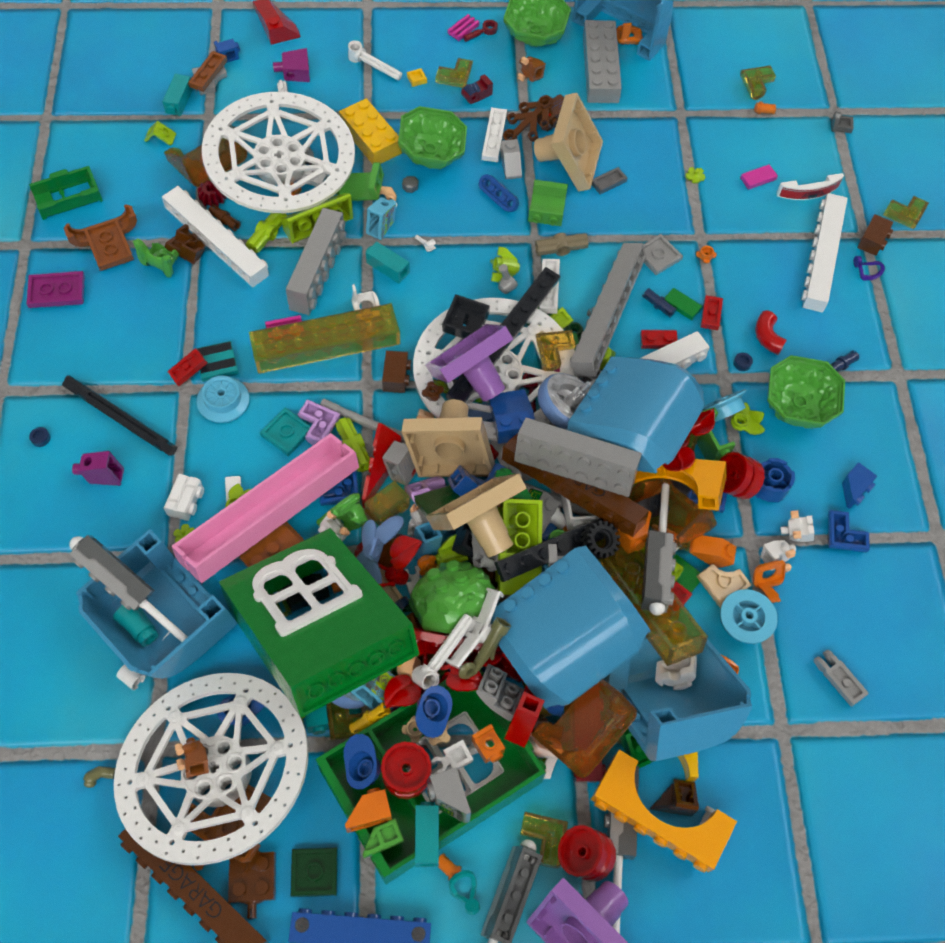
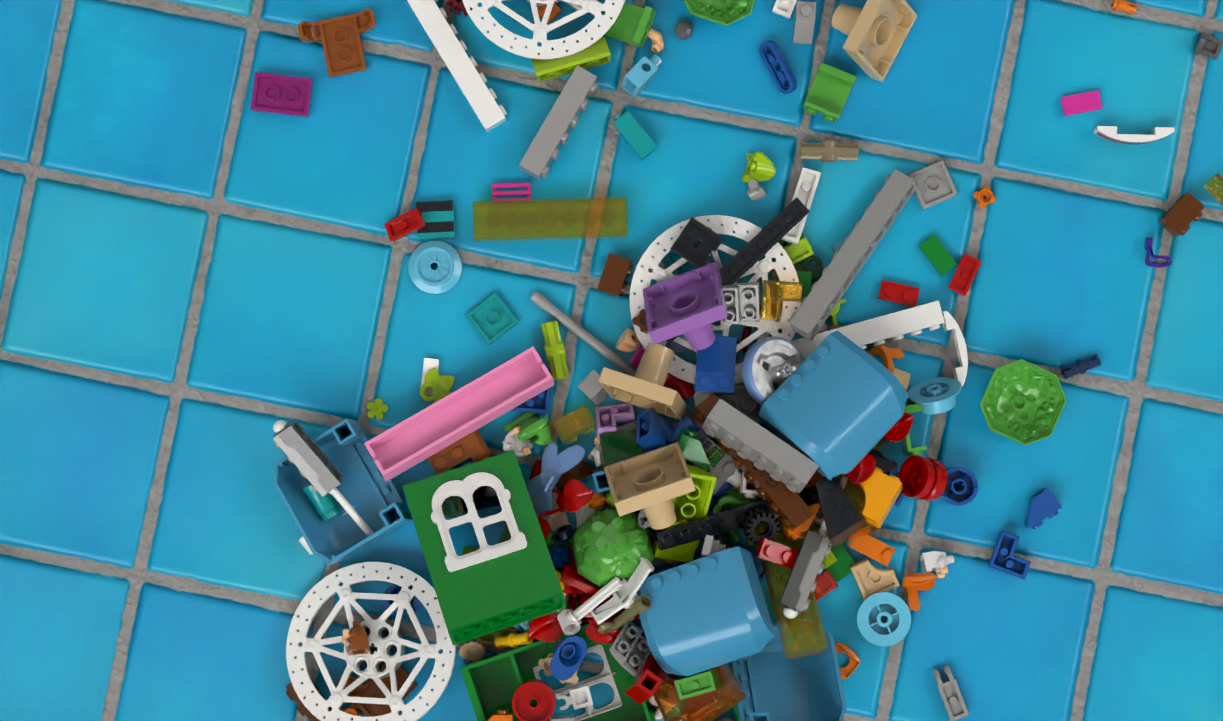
camera: 20 degrees right, 25 degrees up
dark blue tile [29,427,51,447] -> none
black piece [62,375,178,455] -> none
magenta torso [72,451,124,486] -> none
olive arm [83,766,116,788] -> none
bright green hair [133,238,179,278] -> none
white brick [164,474,204,521] -> none
reddish brown slope [165,224,205,264] -> none
reddish brown pin [208,204,241,231] -> none
lime piece [245,213,287,253] -> none
lavender brick [298,400,340,445] -> none
blue piece [344,734,381,789] -> none
white piece [351,284,380,319] -> none
red wedge [361,423,402,508] -> none
white hand [415,235,436,252] -> none
orange brick [471,724,505,764] -> none
flat silver tile [592,167,628,195] -> none
dark blue pin [642,288,677,318] -> none
white cylinder [655,652,697,690] -> none
lime plant [685,167,706,184] -> none
lime plate [730,403,765,435] -> none
dark blue tile [733,353,753,371] -> none
red cylinder [755,310,787,355] -> none
white piece [780,510,814,542] -> none
white brick [801,193,848,313] -> none
none -> tan piece [458,641,485,661]
none -> bright green panel [674,668,722,700]
none -> light grey slope [720,282,761,324]
none -> plate [755,538,798,569]
none -> black wedge [815,477,866,546]
none -> white slope [942,311,968,386]

